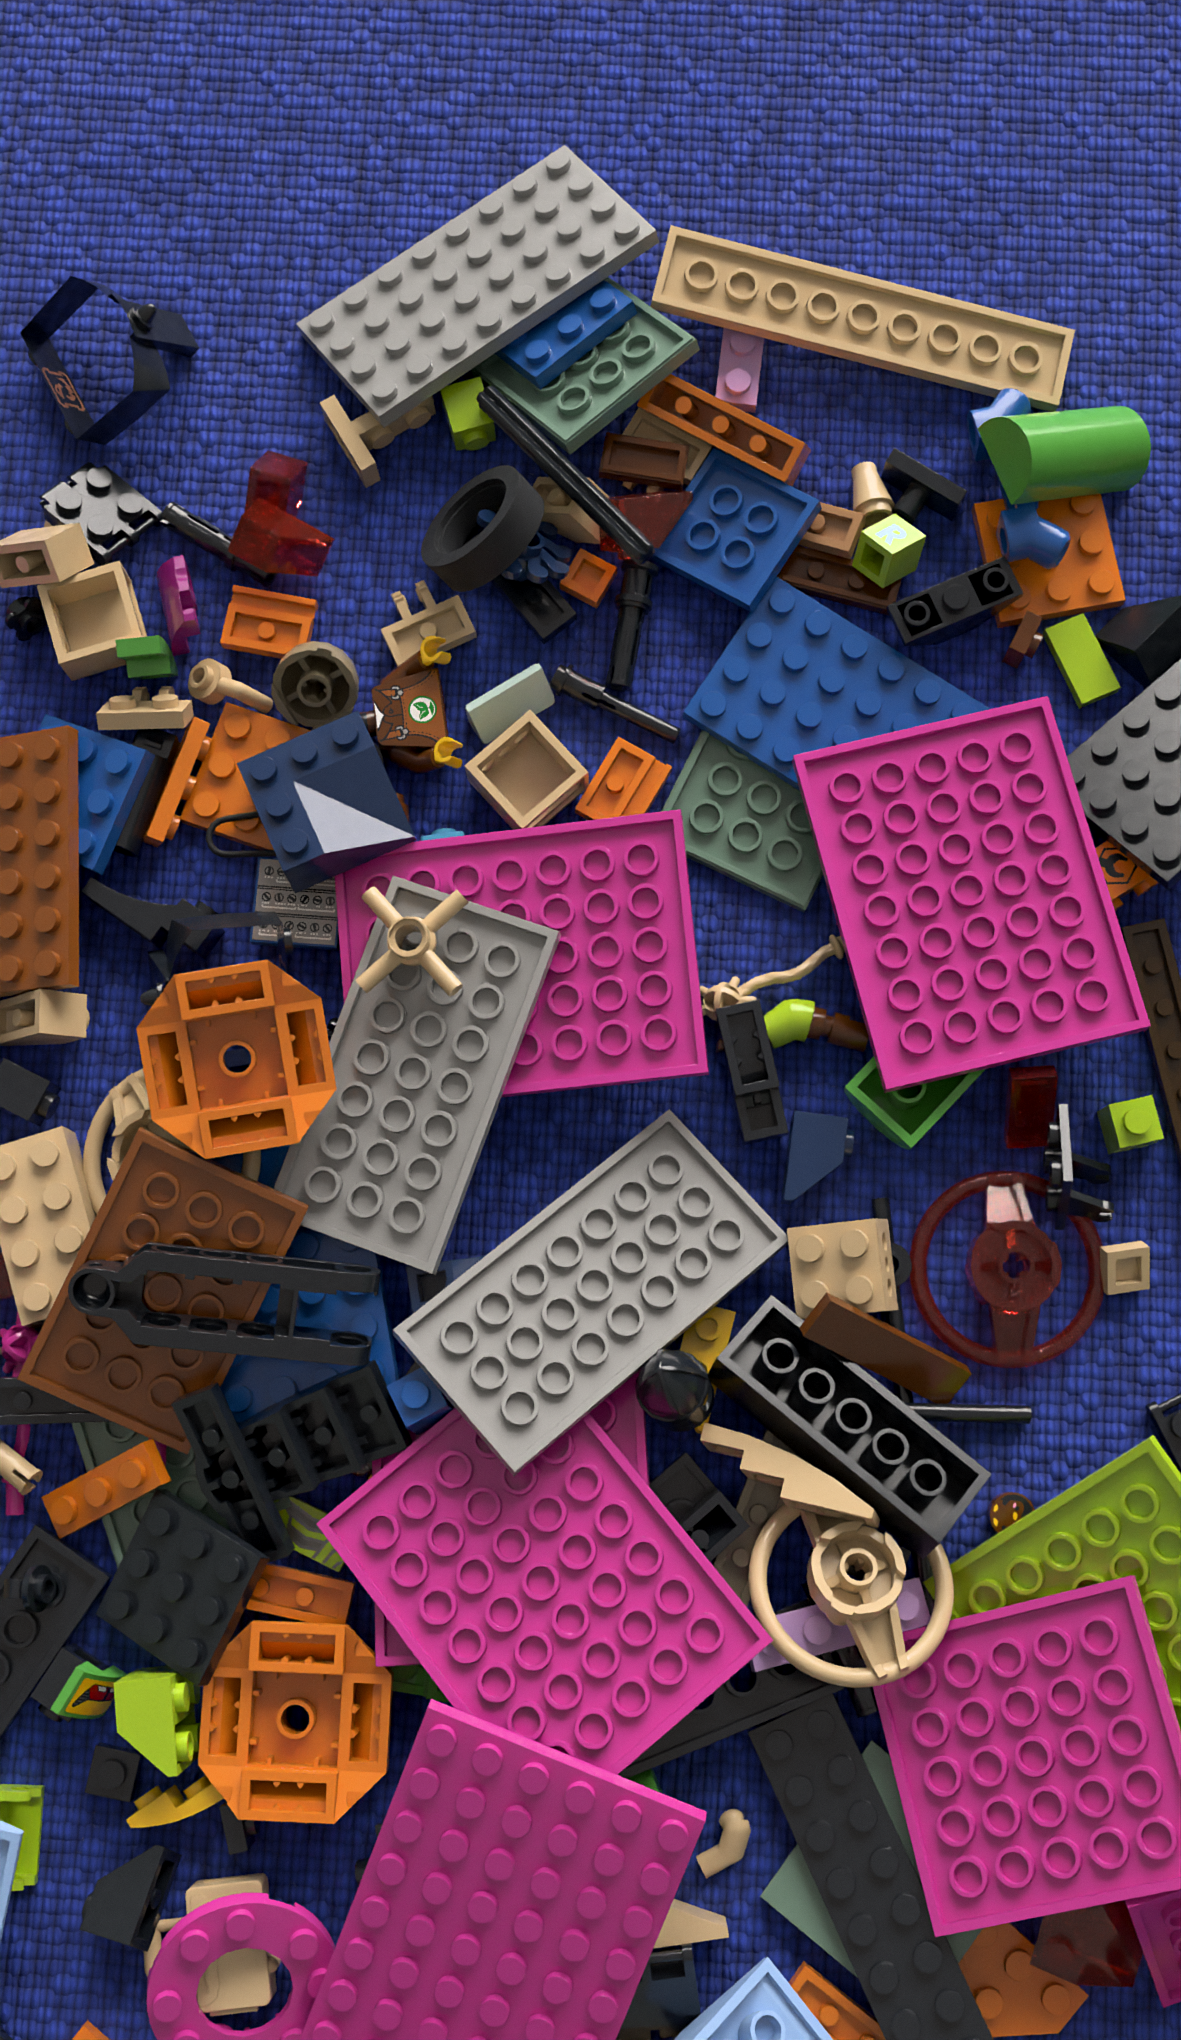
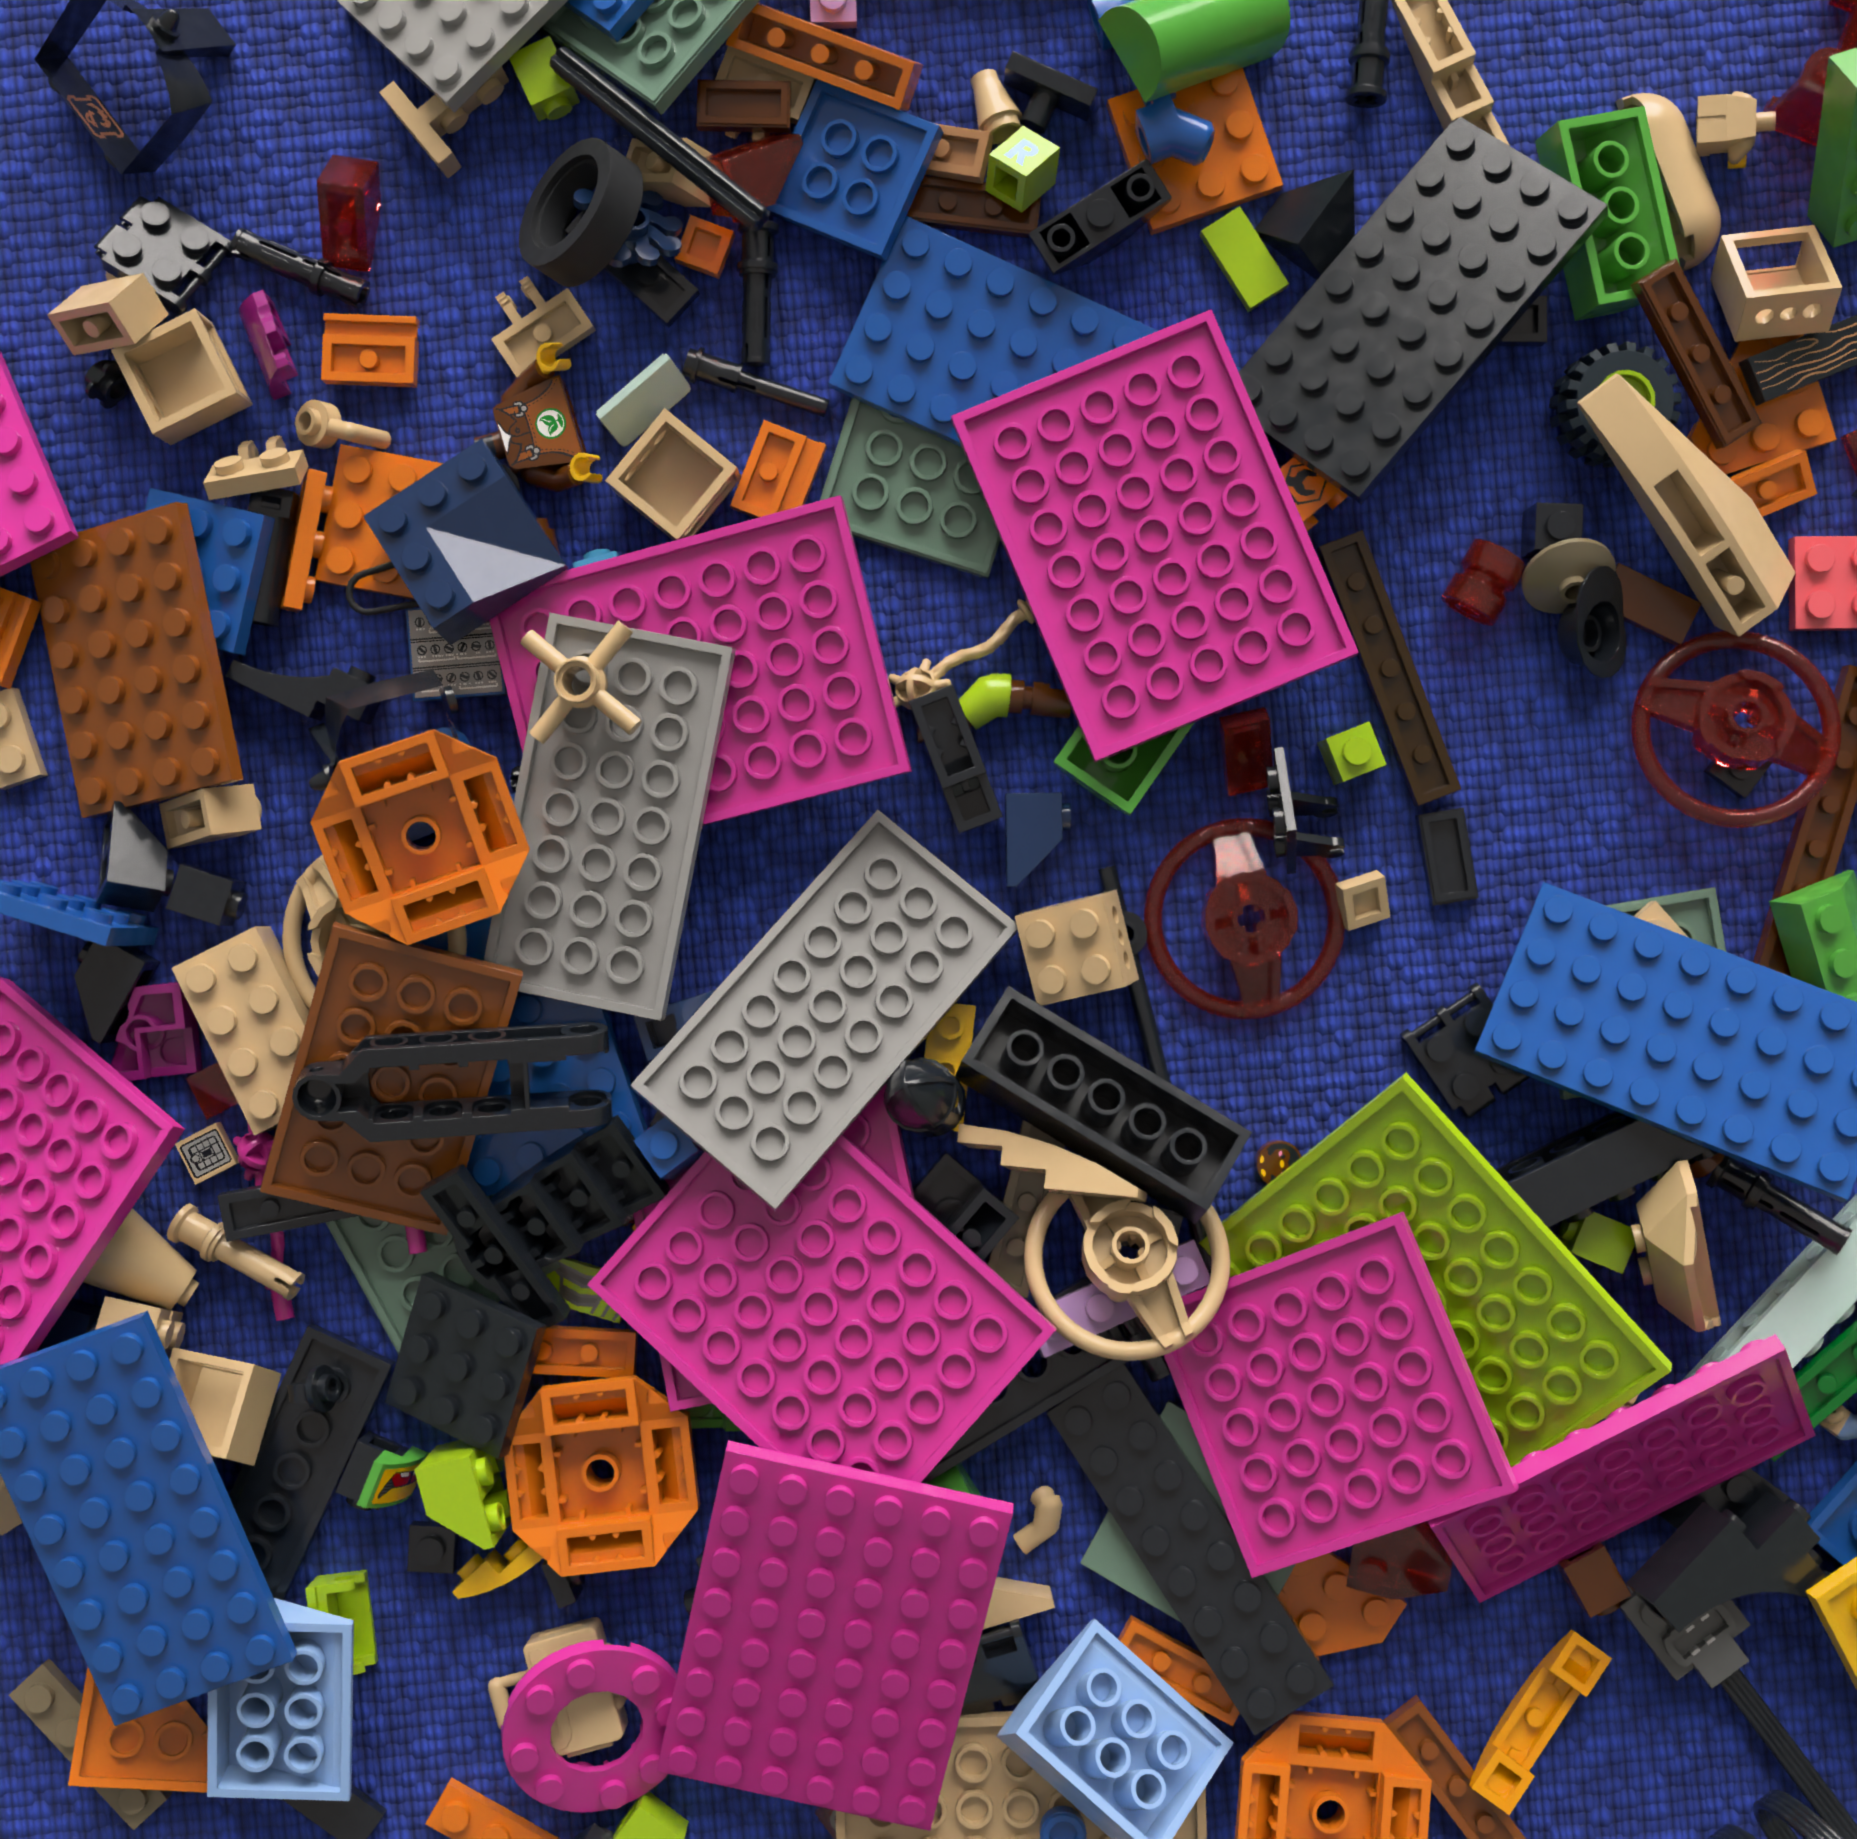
camera: 15 degrees left, 10 degrees up
orange plate [41,1439,172,1539] -> none
black slope [79,1845,182,1952] -> none
bright green slope [115,635,179,681] -> none
clear red slope [227,497,335,577] -> none
dark tan cylinder [271,641,359,730] -> none
reddish brown tile [799,1292,972,1404] -> none
black bar [905,1403,1032,1424] -> none
reddish brown plate [1002,610,1044,669] -> none

